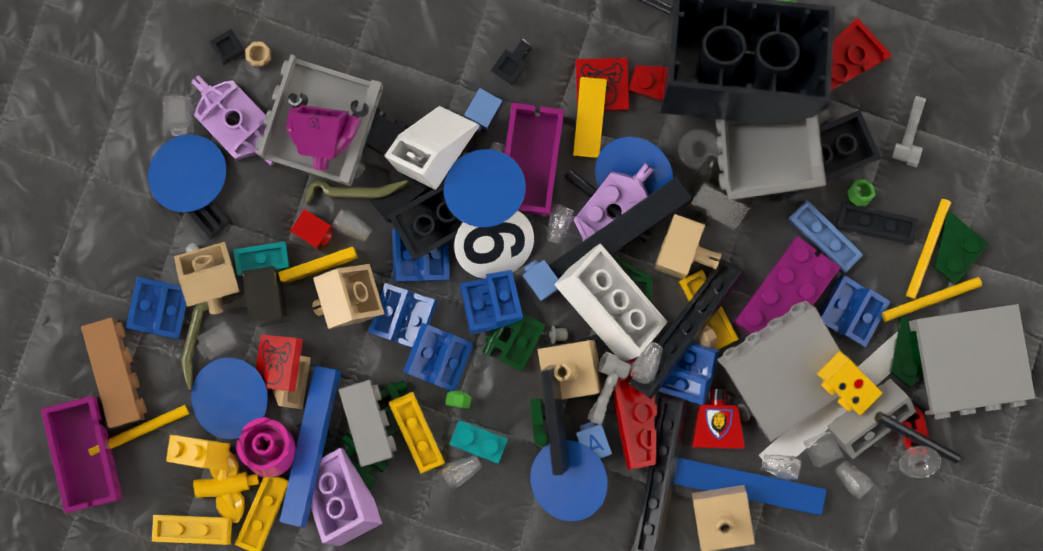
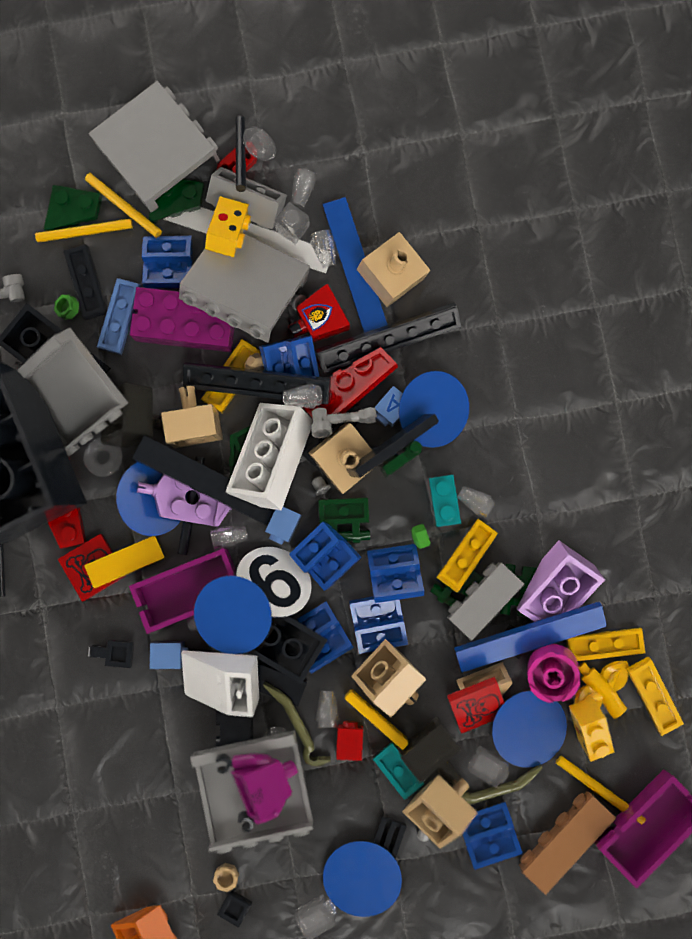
camera: 115 degrees left, 0 degrees up
lavender plate [191,75,274,166] -> none

